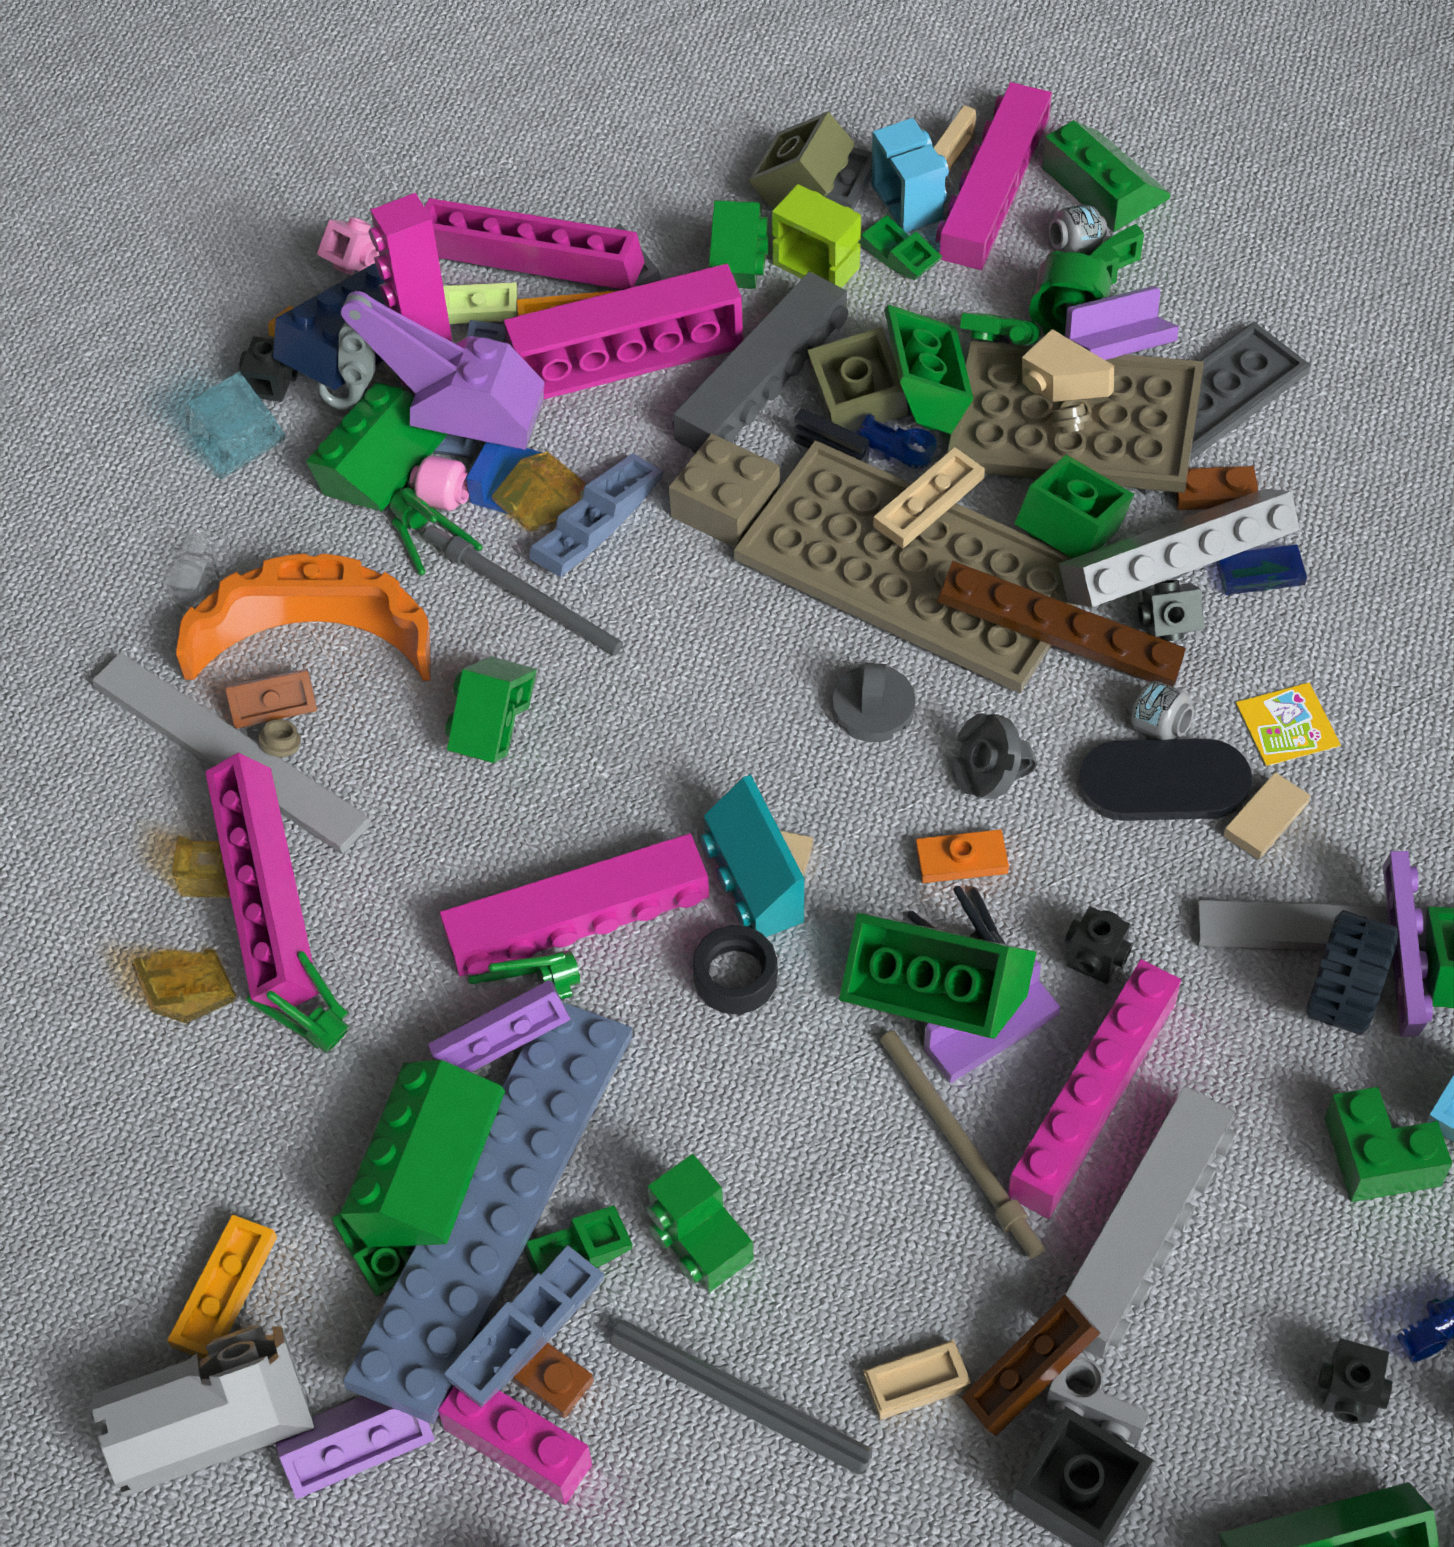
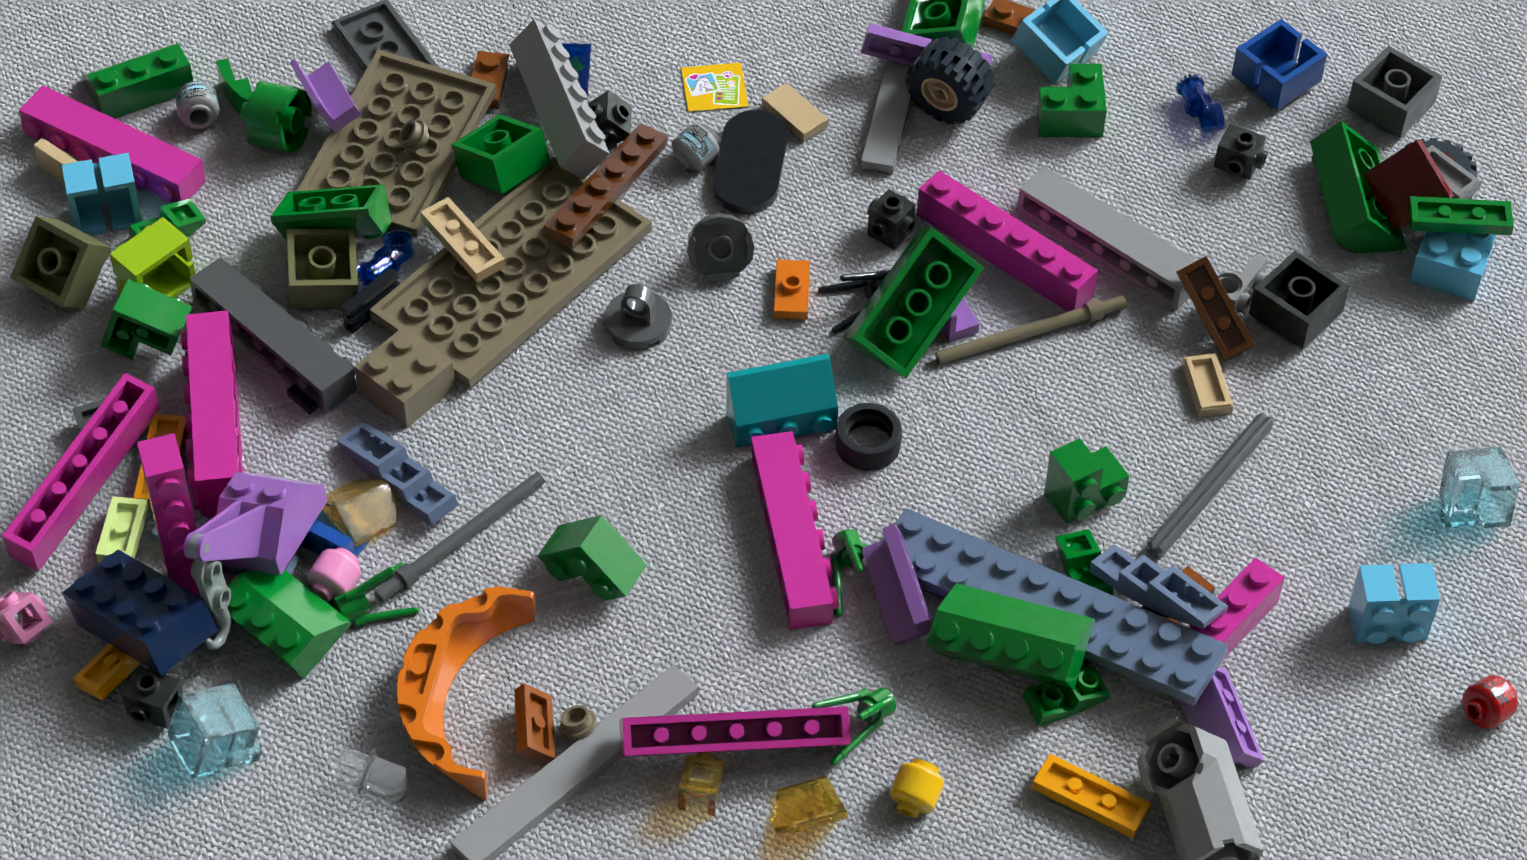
camera: 85 degrees left, 5 degrees down
green plate [960,312,1040,345] -> none
tan slope [1022,329,1114,402] -> none
none -> yellow head [889,758,944,818]

